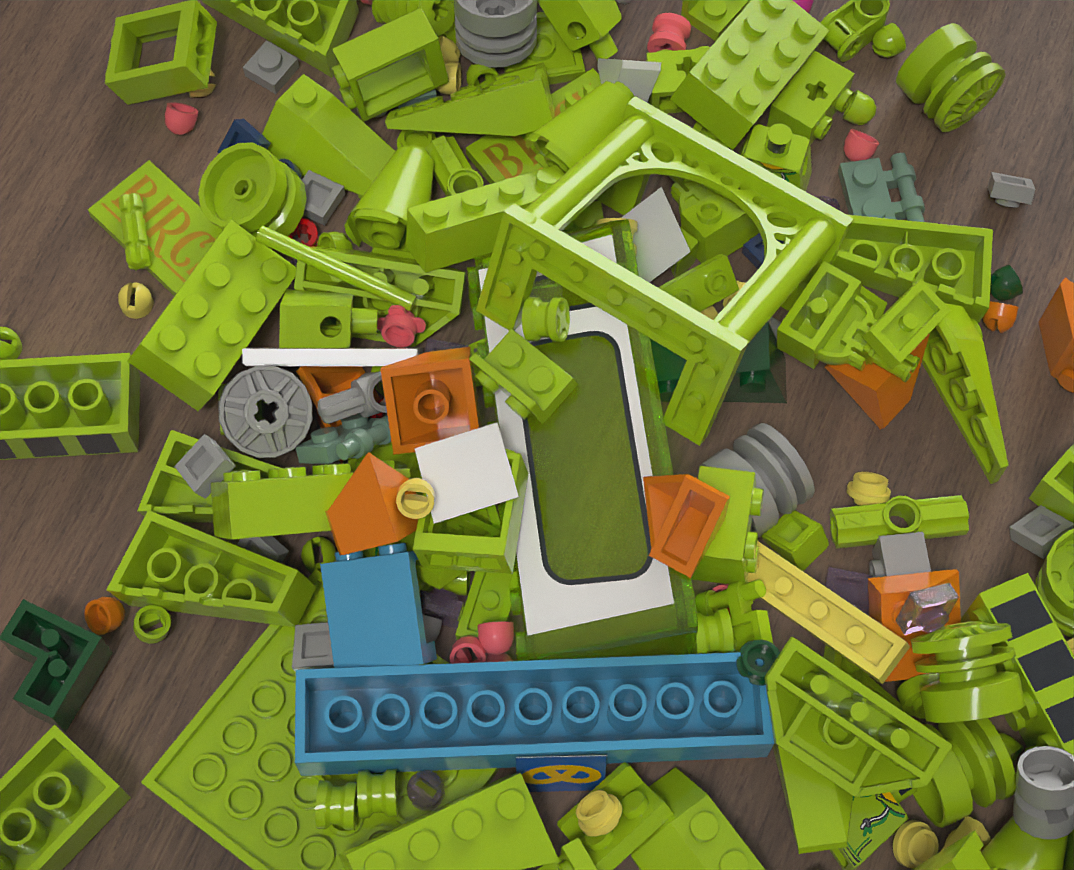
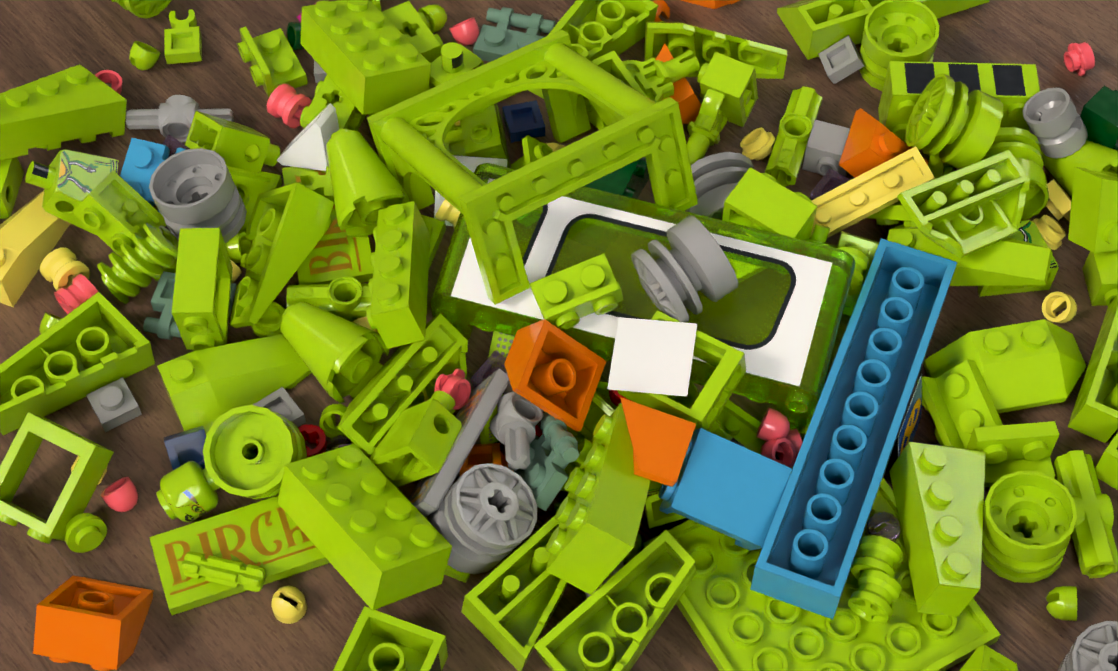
camera: 65 degrees left, 10 degrees down
light grey plate [174,434,235,499] -> none
lime bar [256,225,417,311] -> none
light grey plate [292,622,334,672] -> none
light yellow hinge [396,478,435,519] -> none
lime wheel [522,297,570,342] -> none
light yellow plate [576,790,622,837] -> none
orange slope [643,474,730,578] -> none
dark green plate [736,640,780,686] -> none
lime plate [862,279,951,369] -> none
plate [895,582,959,635] -> none
none -> orange slope [33,575,154,671]
none -> lime plate [65,513,107,553]
none -> lime head [156,461,221,523]
none -> light grey wheel [631,216,738,323]
none -> lime brick [687,52,758,165]

